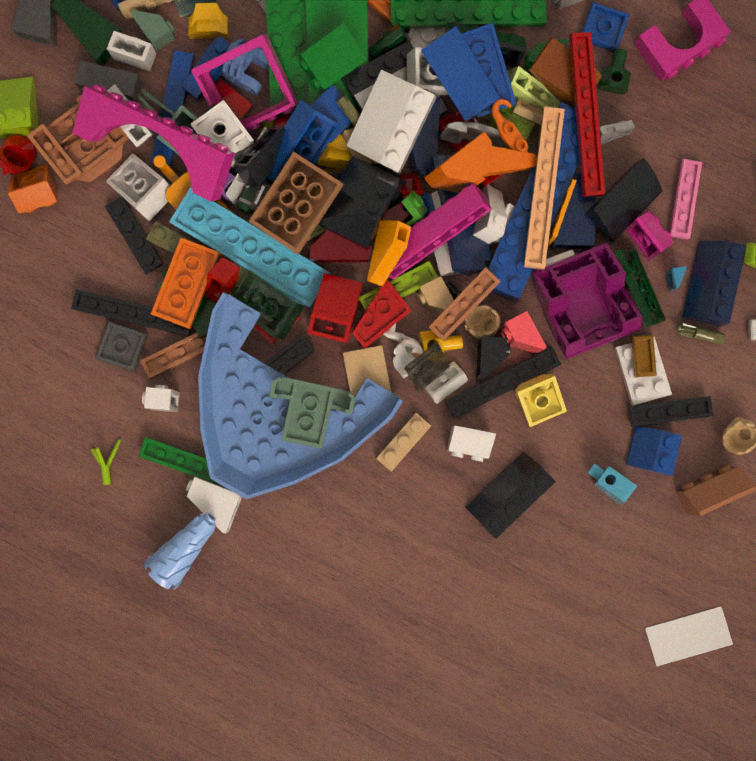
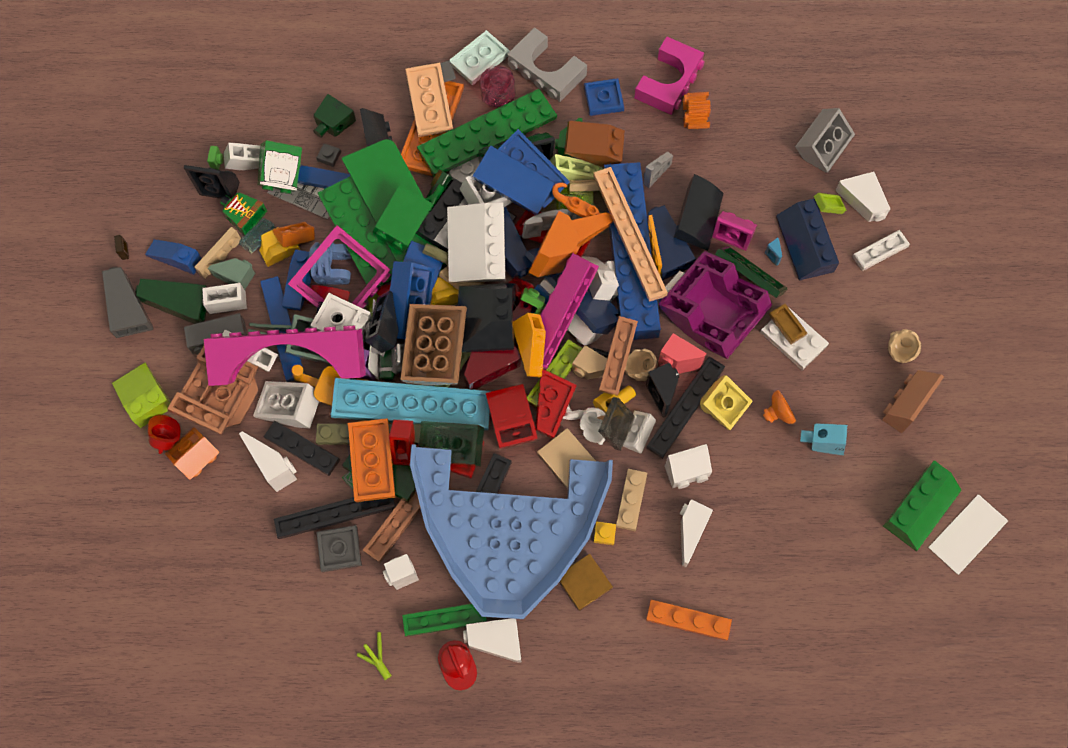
camera: 25 degrees left, 15 degrees down
light blue cone [144,512,216,590] -> none
sand green piece [269,377,356,449] -> none
black slope [465,452,556,539] -> none
red plate [569,32,605,197] -> none
dark green piece [598,49,631,94] -> none
blue slope [626,426,682,476] -> none
black plate [628,396,714,427] -> none
bright pink tile [669,159,702,240] -> none
olive piece [676,322,726,345] -> none
none -> white slope [239,431,297,492]
none -> orange slope [273,222,315,248]
none -> green bar [425,184,445,212]
none -> red piece [438,640,477,690]
none -> pearl gold tile [560,554,613,611]
none -> yellow plate [594,522,616,545]
none -> orange plate [646,600,732,641]
none -> white slope [680,500,713,567]
none -> orange brick [682,92,711,129]
none -> orange hair [763,390,796,424]
none -> green slope [883,460,961,551]

